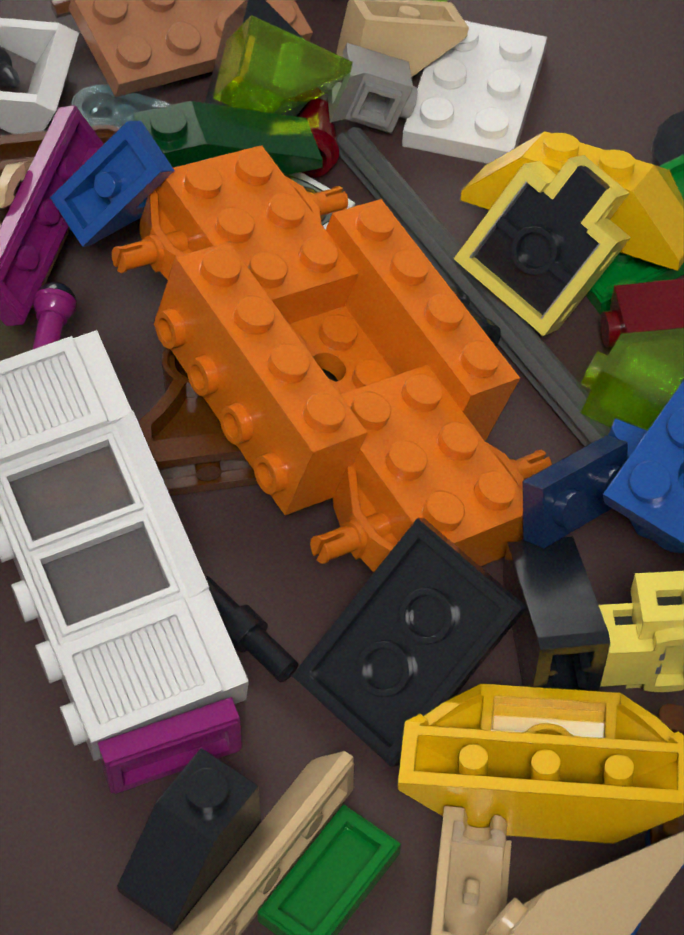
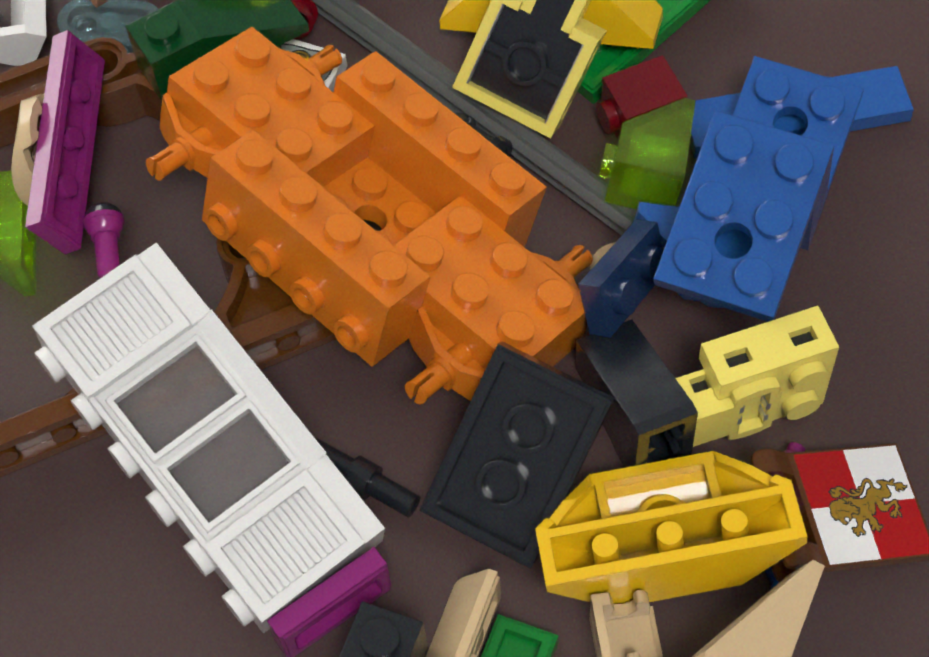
camera: 10 degrees left, 5 degrees up
blue slope [50,121,175,247] -> none

